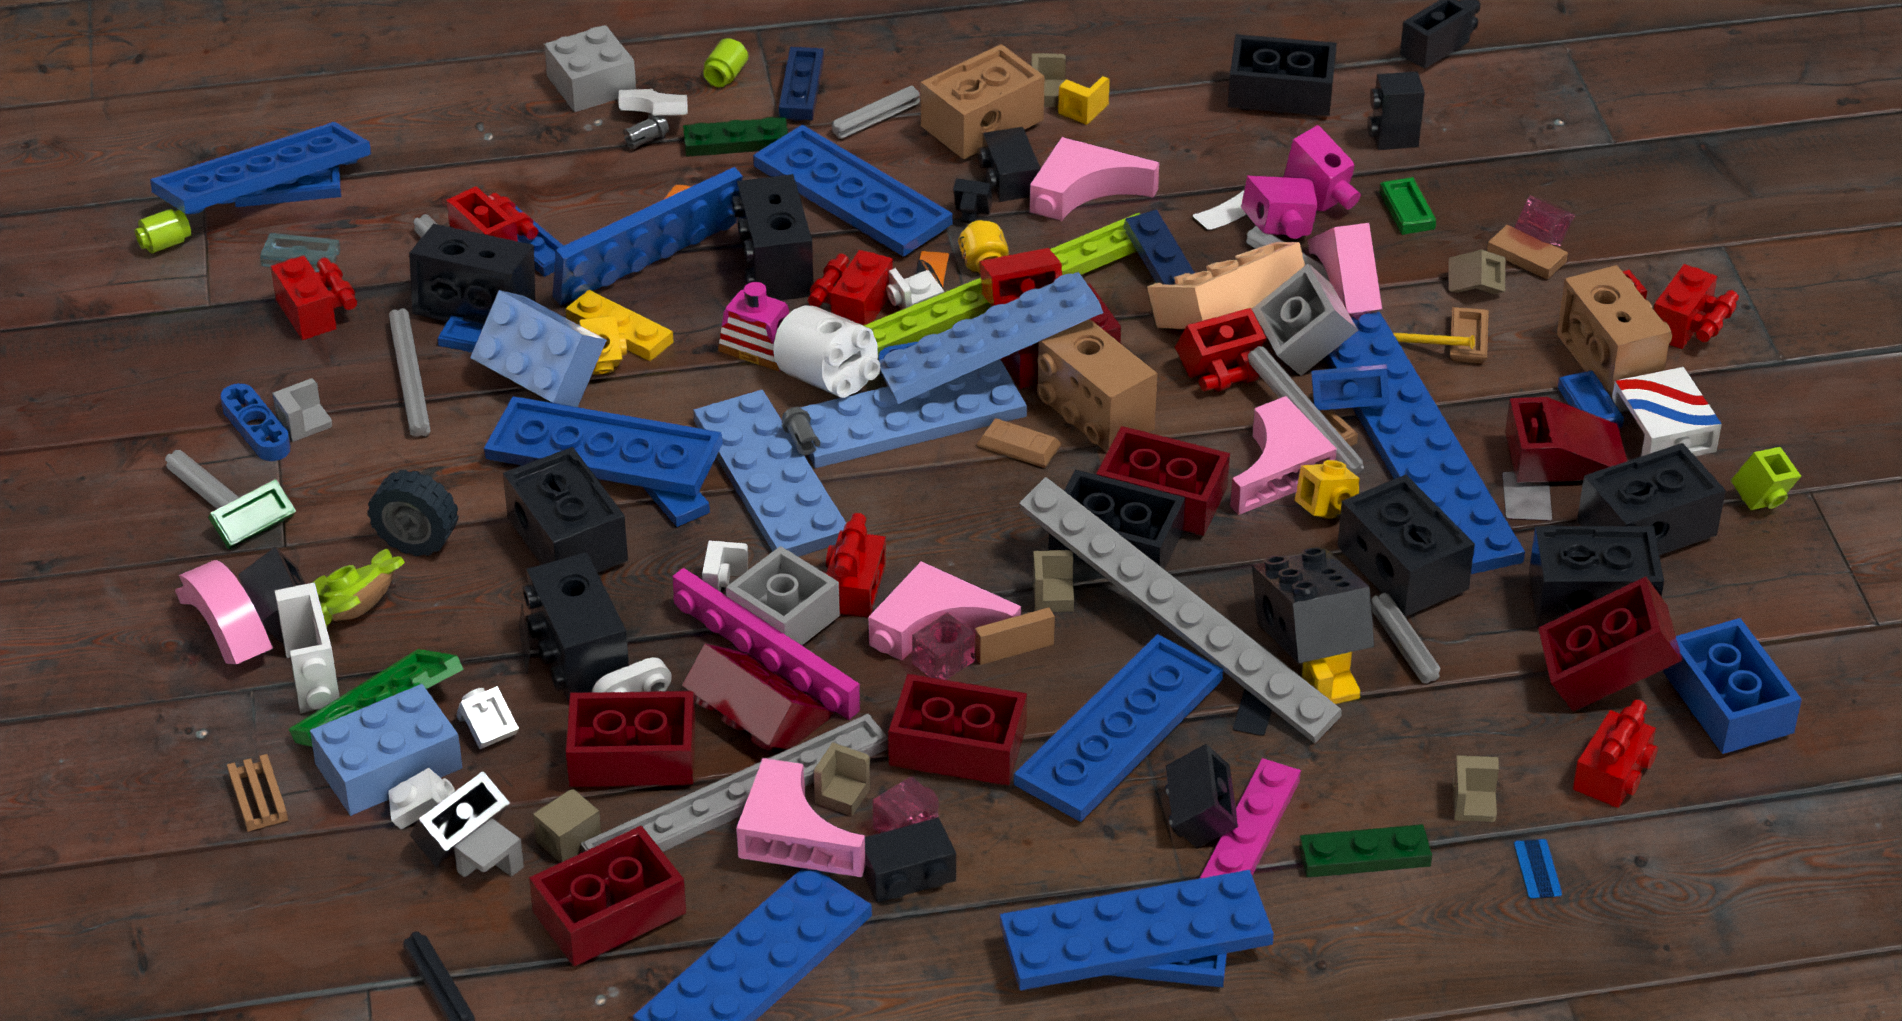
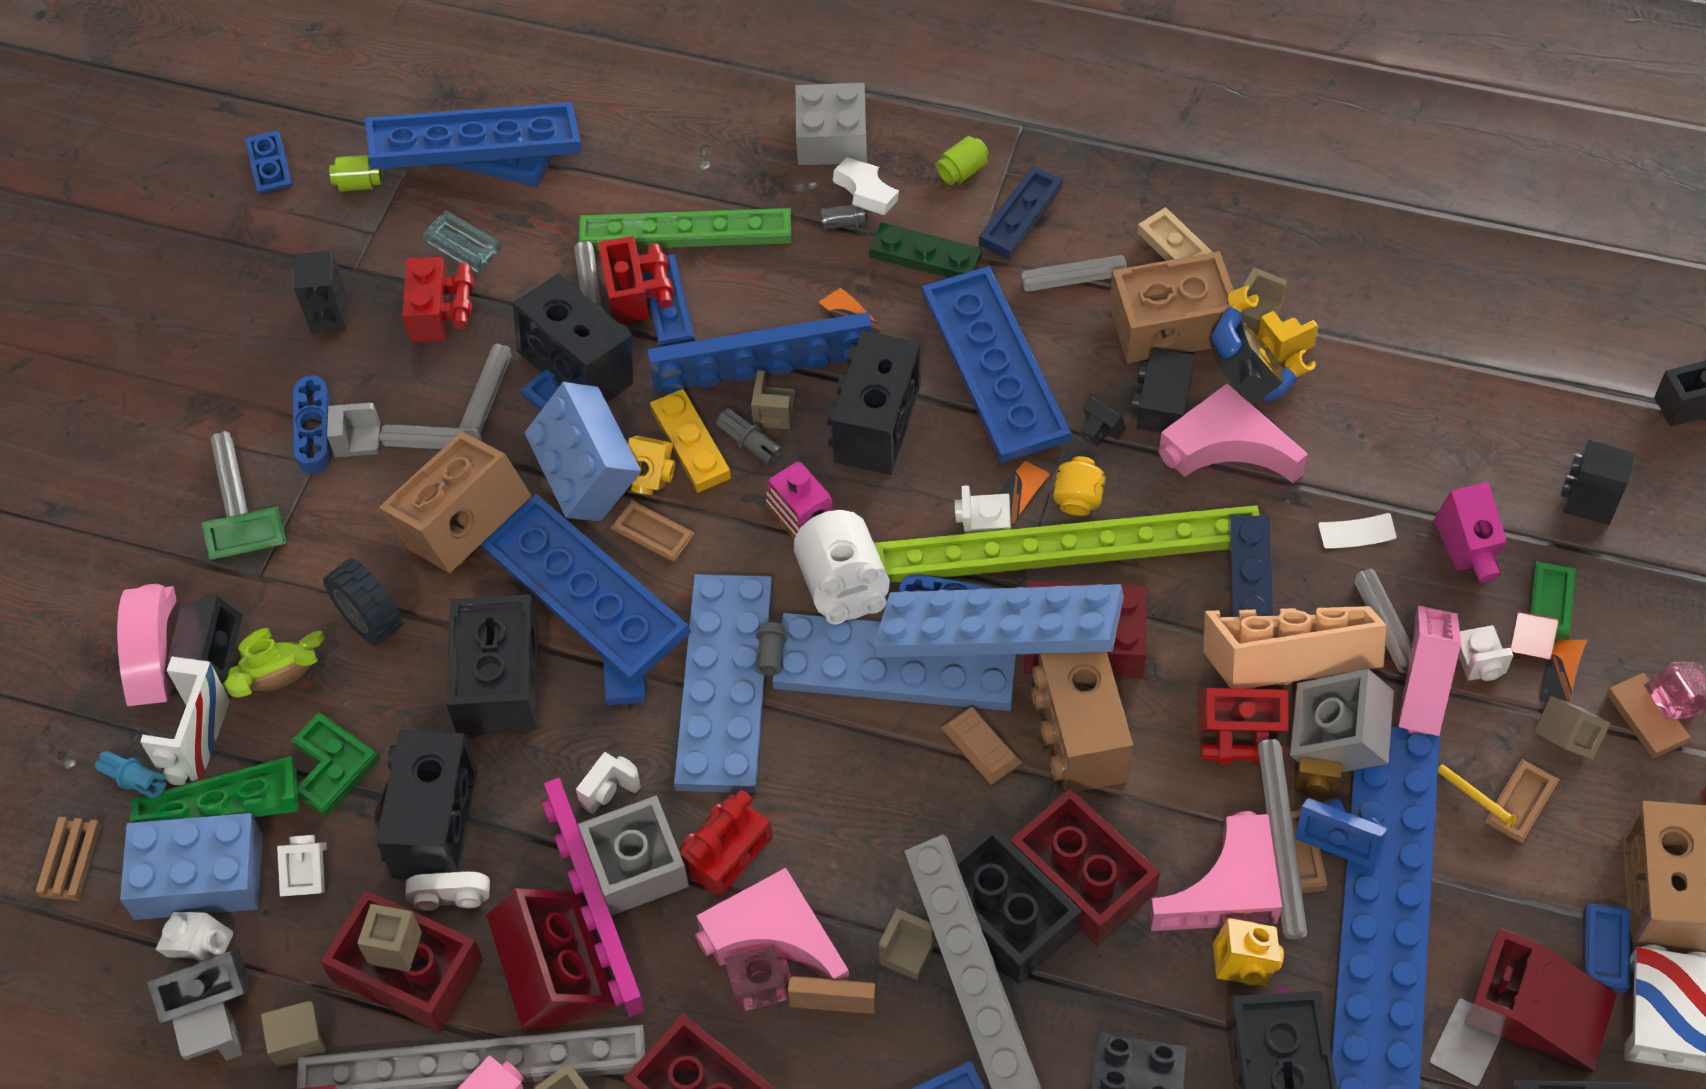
camera: 30 degrees right, 15 degrees up
red brick [808,250,893,326] -> none
red brick [979,248,1062,306] -> none
black brick [1228,34,1337,116] -> none
dark pink torso [1241,175,1317,239] -> none
none -> dark azure axle [95,751,166,798]
none -> blue slope [245,130,293,195]
none -> green tile [292,712,380,818]
none -> black brick [294,251,347,333]
none -> dark tan panel [357,904,421,972]
none -> light grey axle [379,424,482,449]
none -> medium nougat piece [379,431,531,573]
none -> bright green tile [579,208,791,250]
none -> medium nougat tile [611,500,695,563]
none -> dark grey axle [716,408,784,467]
none -> dark tan panel [751,370,796,430]
none -> tan plate [1137,207,1212,261]
none -> torso [1209,285,1315,405]
none -> pearl gold plate [1294,757,1342,797]
none -> white bracket [1458,625,1513,681]
none -> tile [1509,611,1559,659]
none -> sticker [1540,640,1587,702]

